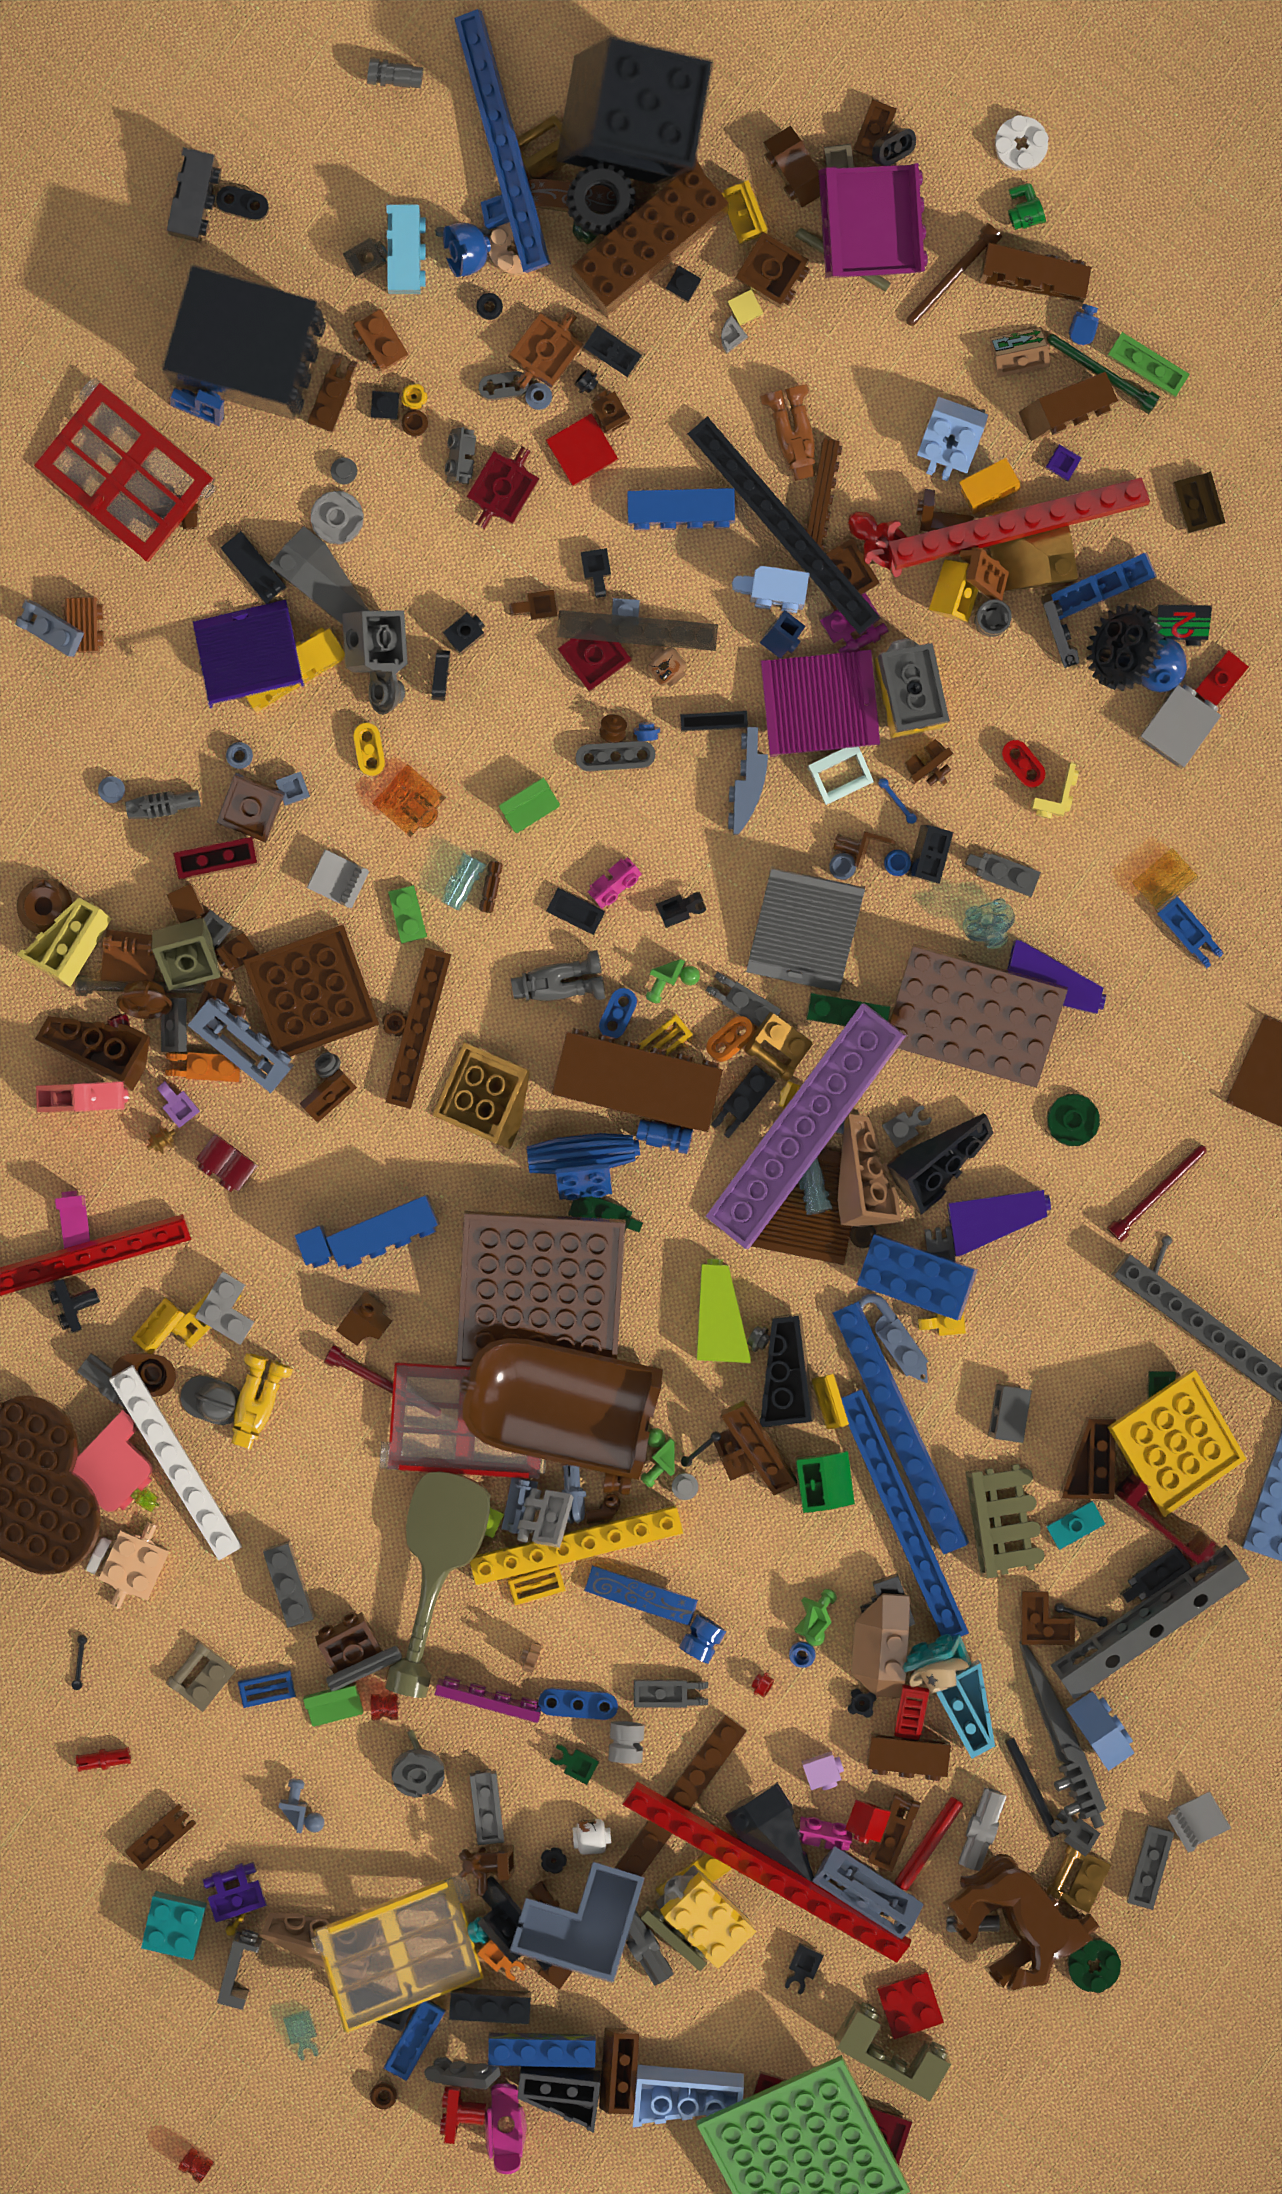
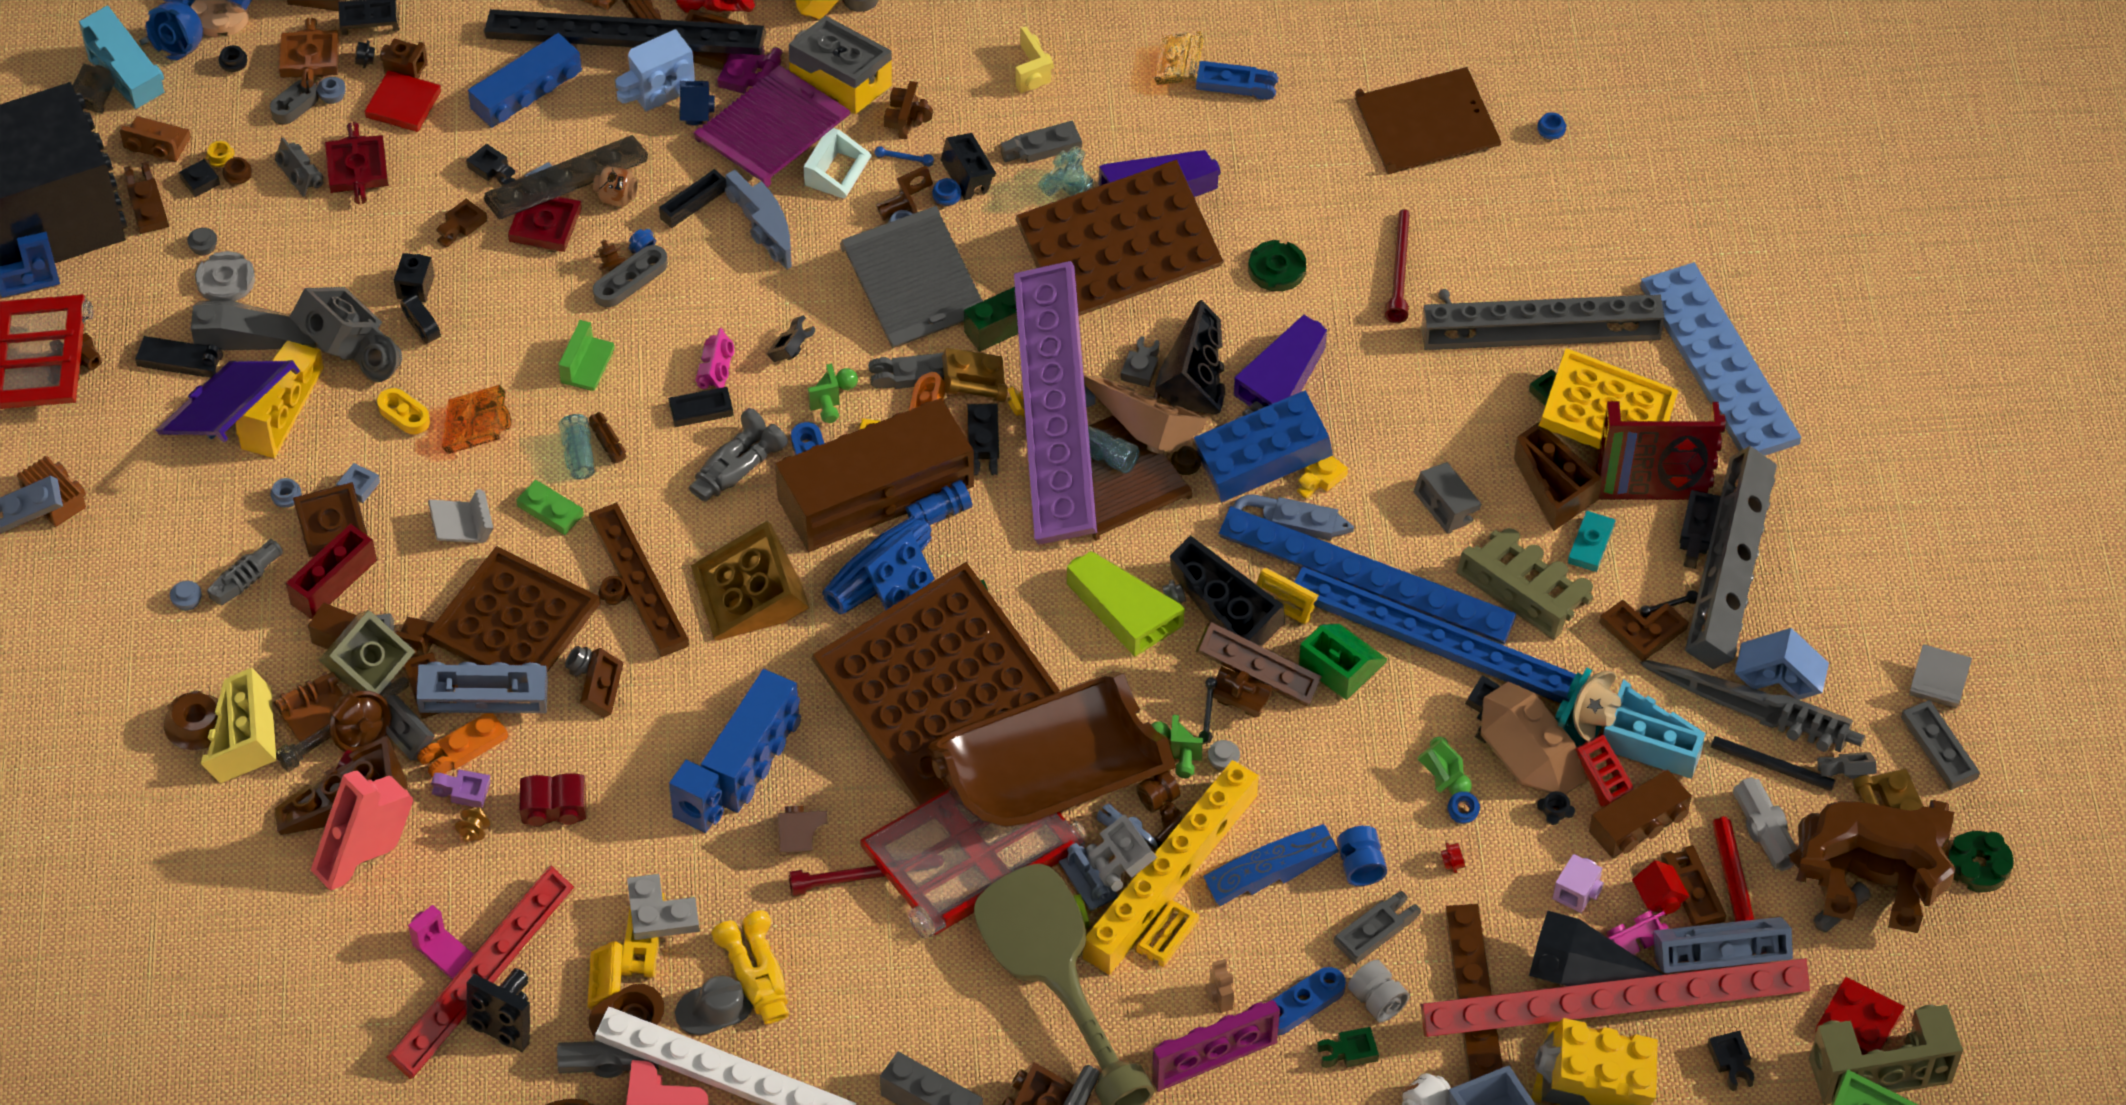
camera: 40 degrees left, 35 degrees down
red plate [1001,740,1046,788] -> none

